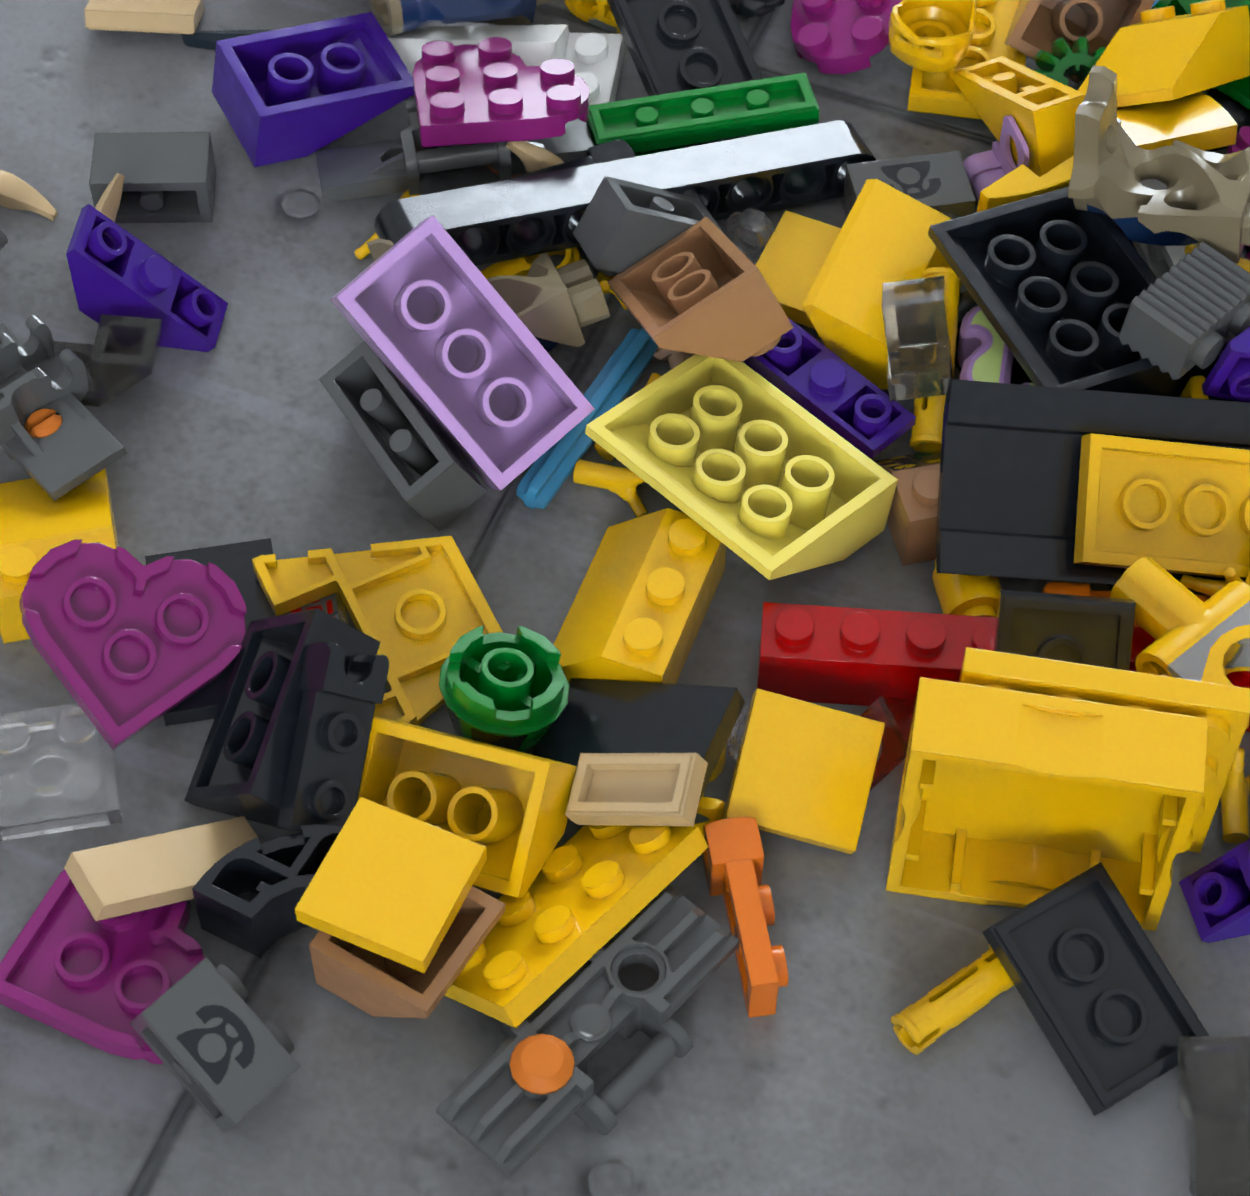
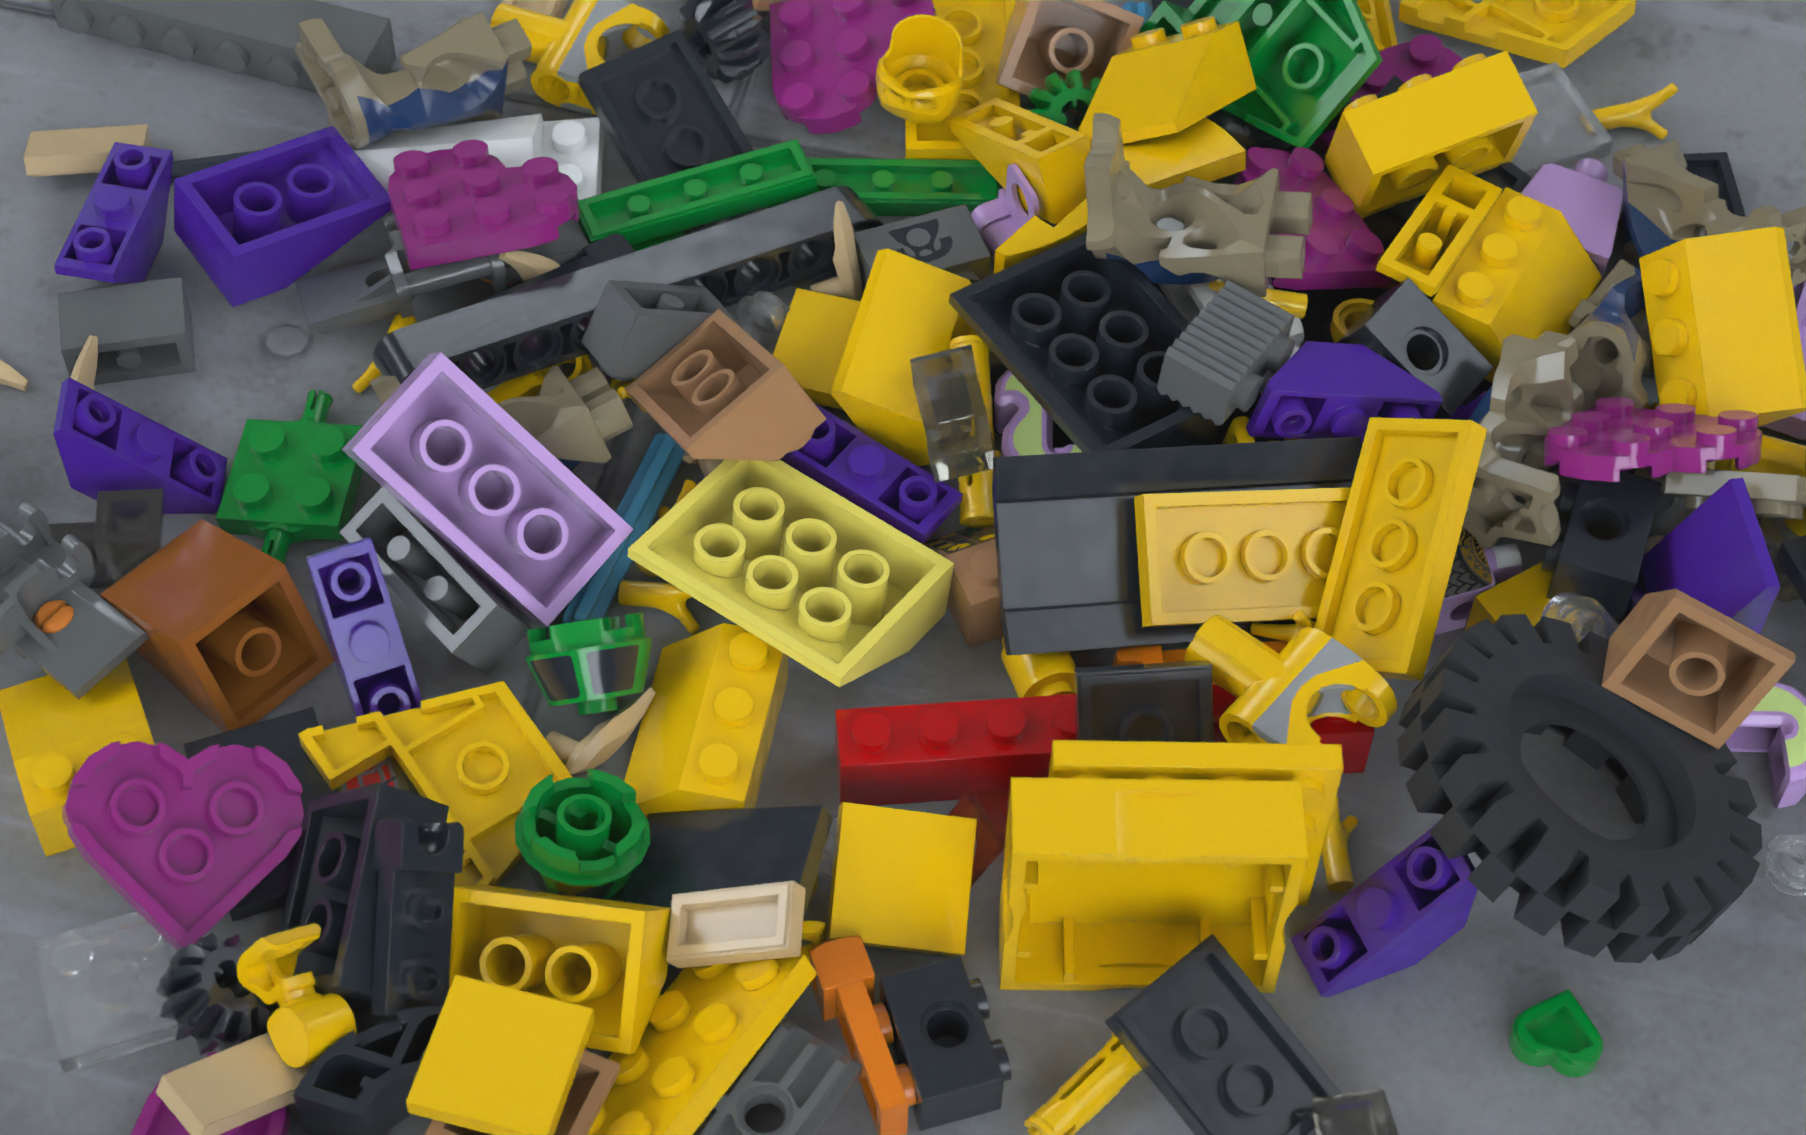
camera: 10 degrees left, 0 degrees up
none -> dark purple slope [54,142,174,283]
none -> dark orange slope [100,519,334,732]
none -> black gear [156,932,279,1056]
none -> green plate [216,390,364,563]
none -> yellow leg [237,923,356,1068]
none -> dark purple slope [306,536,423,717]
none -> green cone [524,612,653,715]
none -> tan bar [545,687,655,775]
none -> green tile [766,158,1000,217]
none -> tan bar [810,201,863,301]
none -> black brick [879,956,1012,1131]

